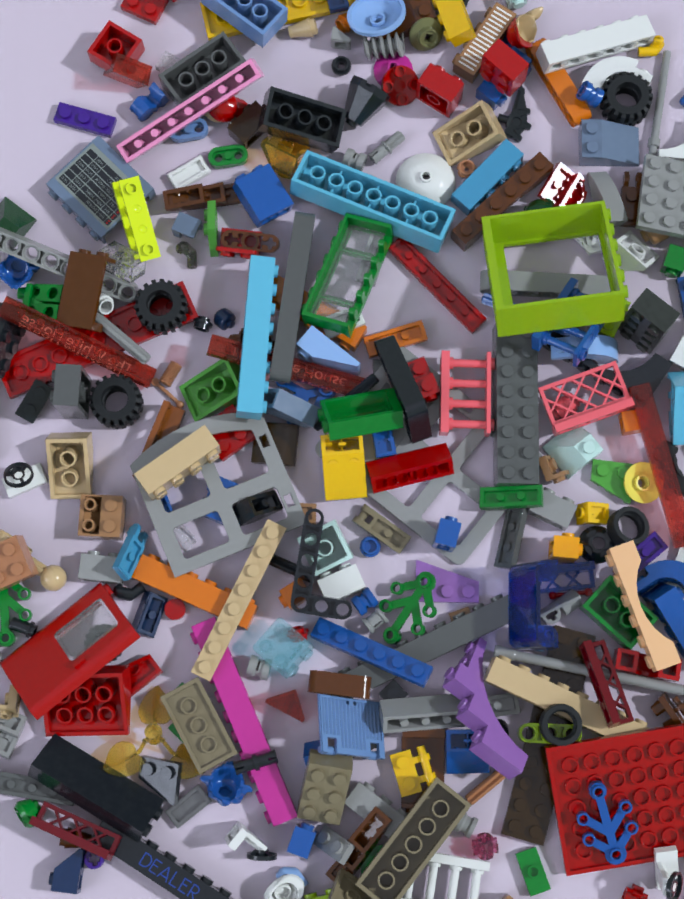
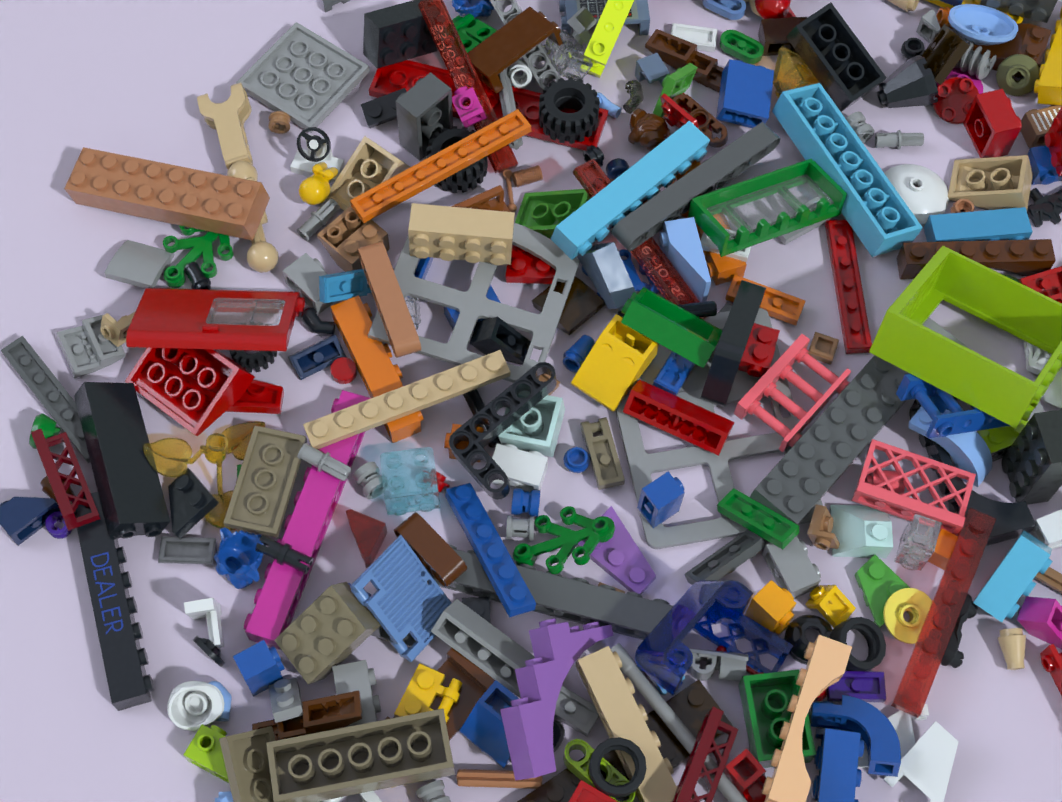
camera: 35 degrees right, 15 degrees down
none -> light grey axle [297,198,340,241]
none -> light grey axle [297,443,351,481]
none -> yellow piece [299,162,338,205]
none -> orange plate [350,109,531,223]
none -> nougat beam [357,241,421,358]
none -> dark pink brick [452,86,487,127]
none -> blue cone [563,335,595,372]
none -> light grey bracket [567,7,597,46]
none -> light blue arm [597,92,622,118]
none -> reddish brown hair [628,108,671,151]
none -> medium nougat tile [808,332,839,365]
none -> clear brick [894,514,942,571]
none -> dark brown slope [921,24,970,85]

